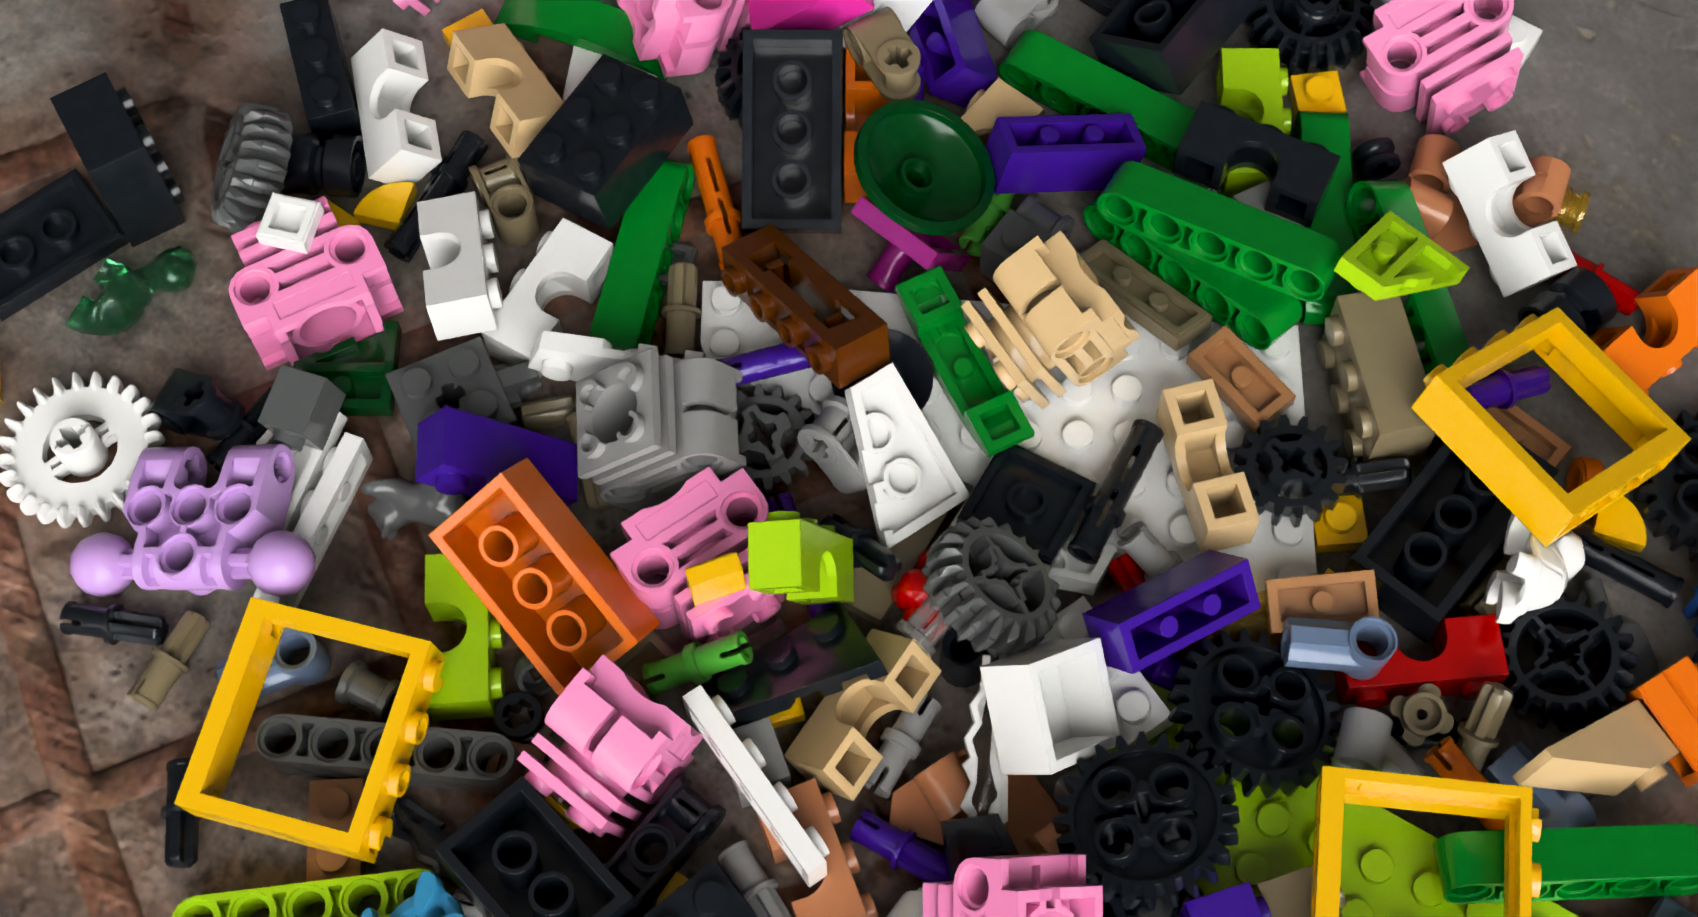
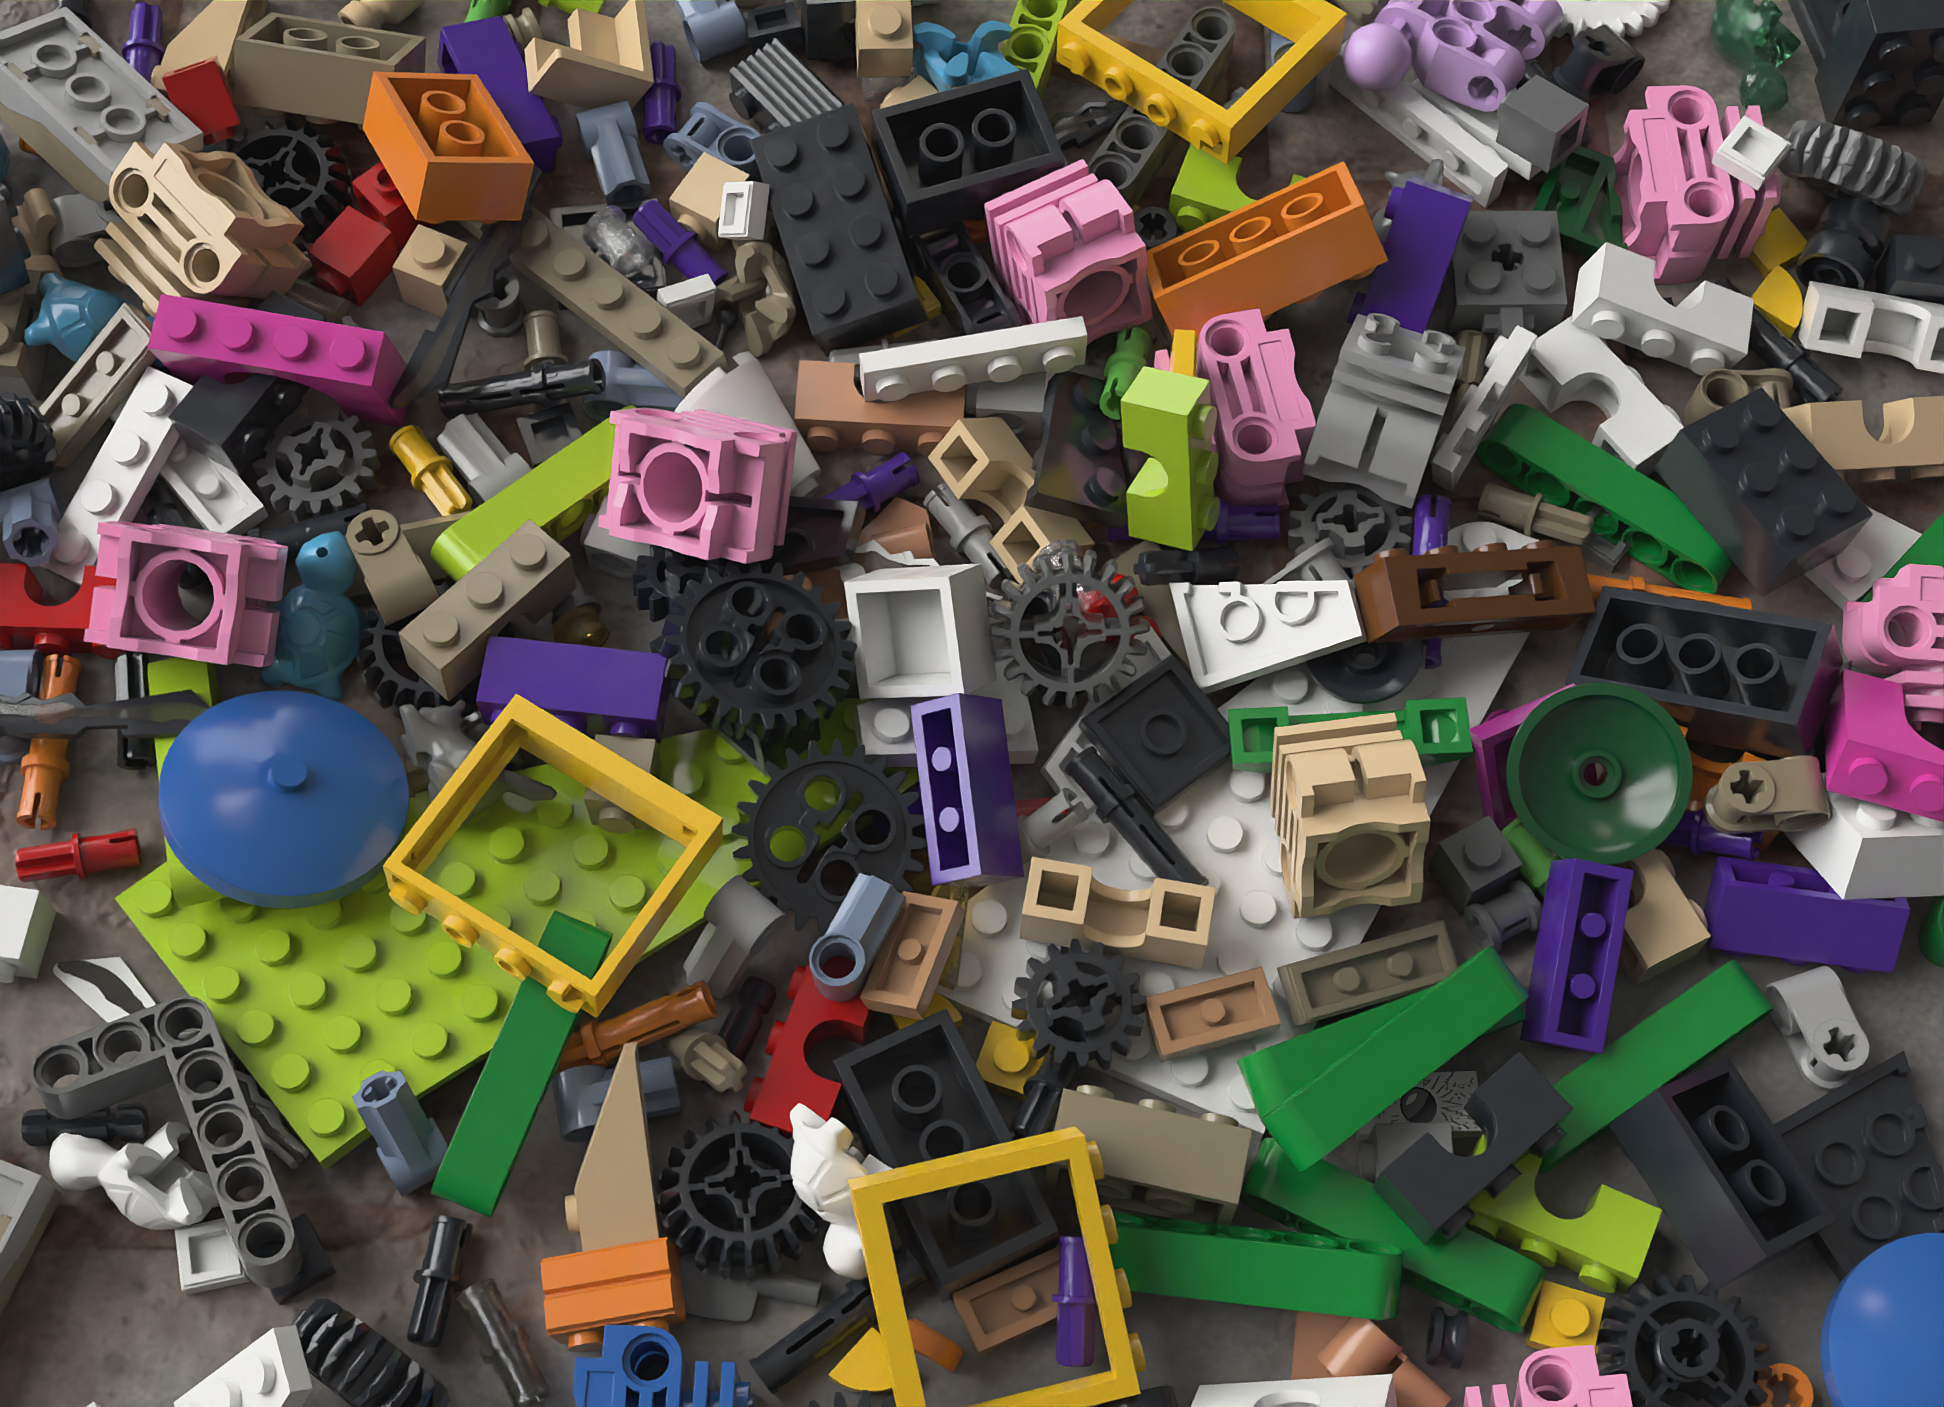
camera: 110 degrees right, 0 degrees up
lime wing [1333,211,1470,301] -> none
dark tan plate [1389,683,1454,746] -> none

